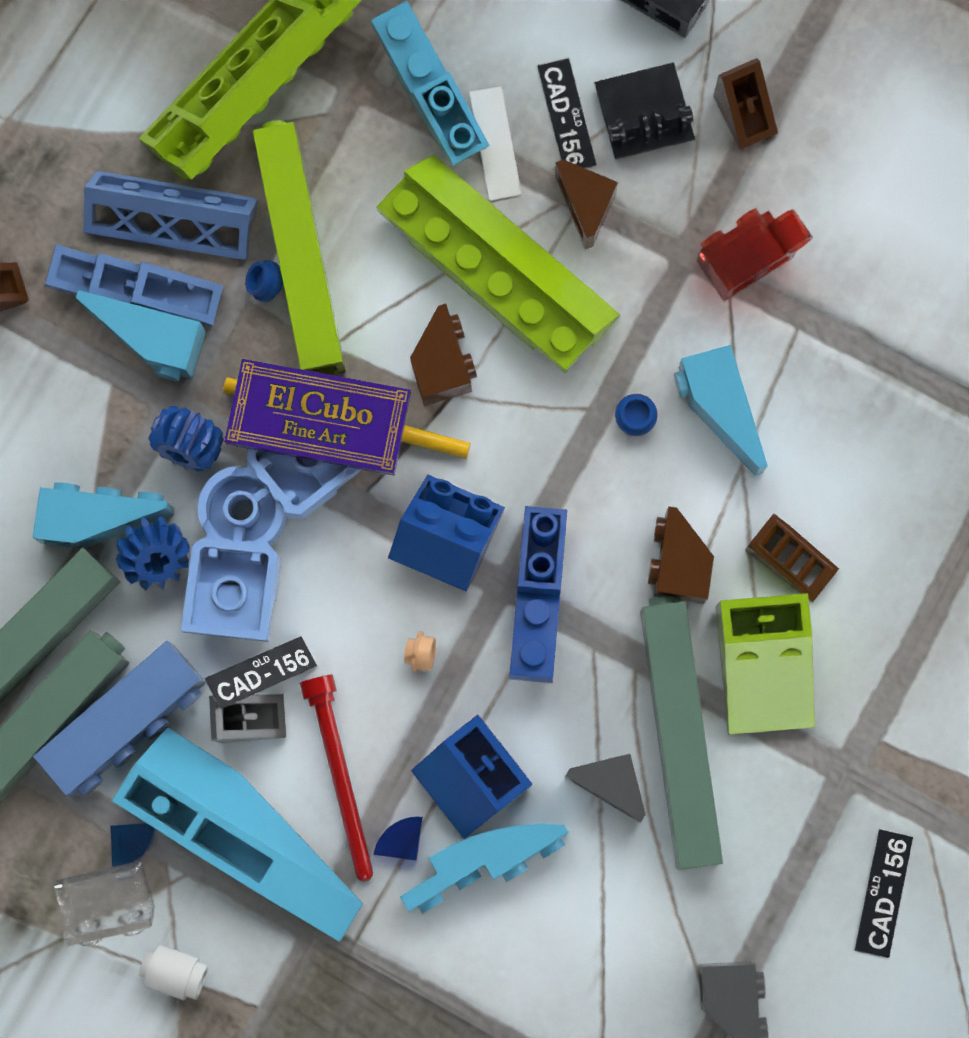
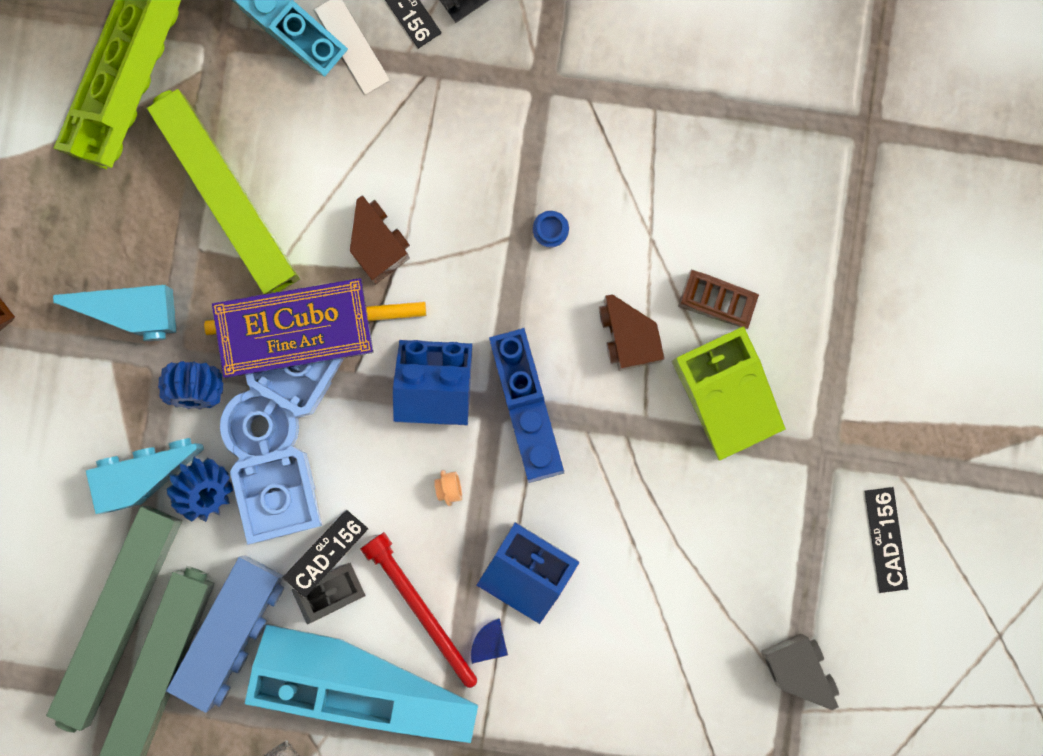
camera: 30 degrees left, 5 degrees up
medium blue slope [44,244,223,326] -> none
medium blue fence [83,171,258,260] -> none
clear blue tile [110,823,156,870] -> none
blue plate [245,260,283,302] -> none
lime slope [377,154,620,373] -> none
medium azure slope [400,824,569,914] -> none
reddish brown slope [555,159,618,250] -> none
dark grey slope [565,754,646,822] -> none
sand green brick [640,596,723,870] -> none
medium azure slope [674,345,768,476] -> none
clear red hinge [697,208,813,302] -> none

